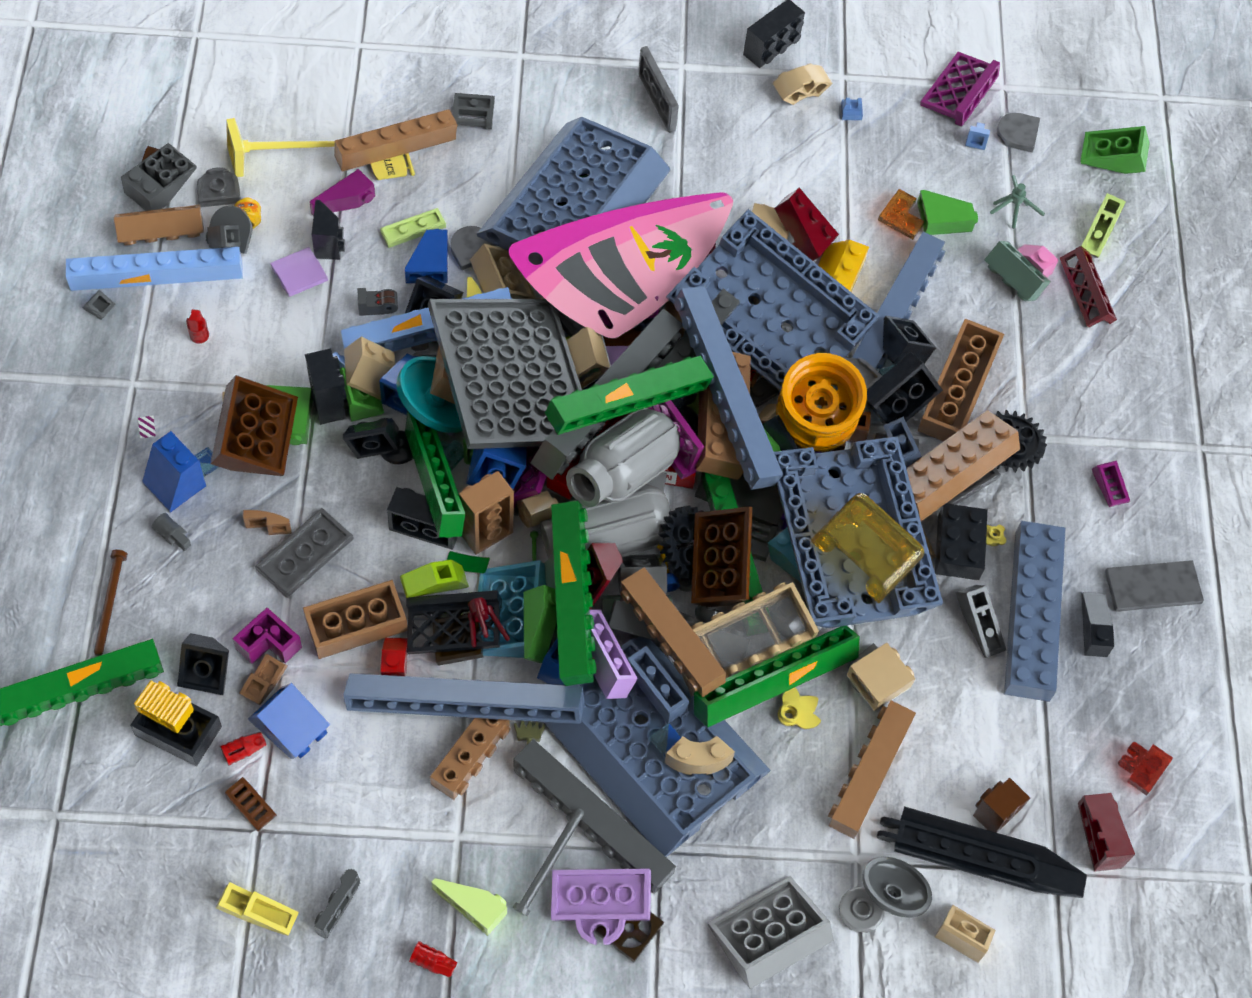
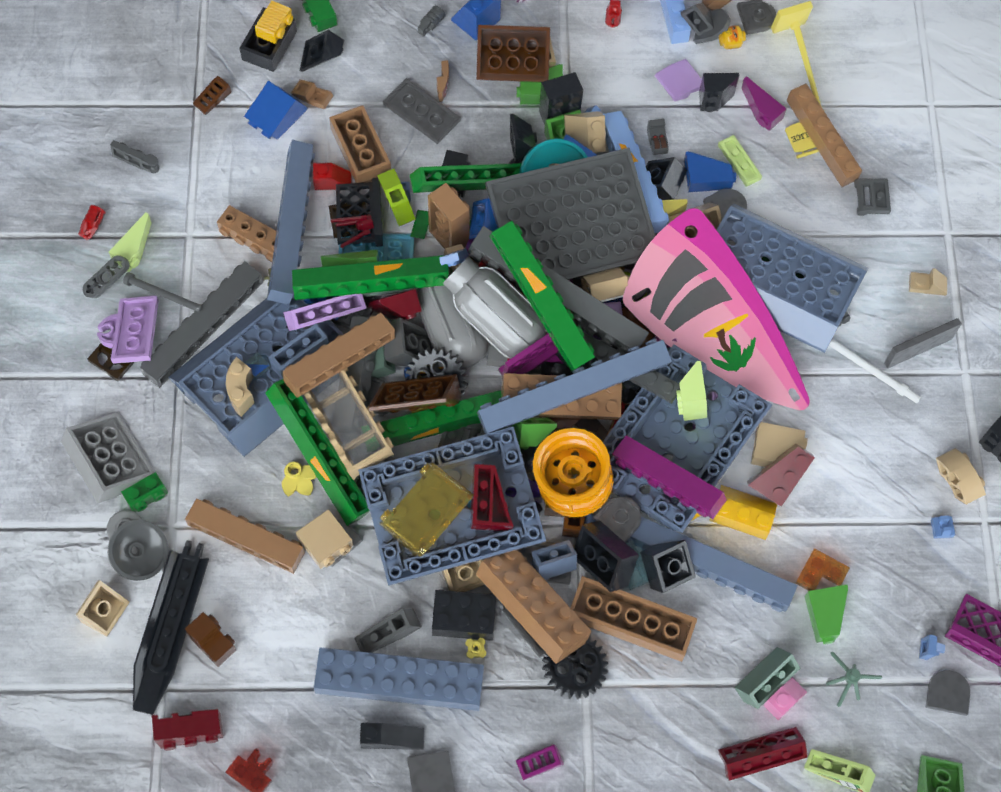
camera: 90 degrees right, 5 degrees up
light yellow slope [216,882,299,936] -> none
red hinge [220,732,267,766] -> none
magenta brick [232,608,302,664] -> none
none -> dark grey beam [83,255,130,298]
none -> green bracket [121,472,168,512]
none -> medium blue hinge [439,249,469,267]
none -> dark red wedge [471,464,513,531]
none -> magenta brick [612,435,727,519]
none -> yellowish green slope [676,361,707,421]
none -> white bar [829,339,921,403]
none -> tan slope [909,268,947,296]

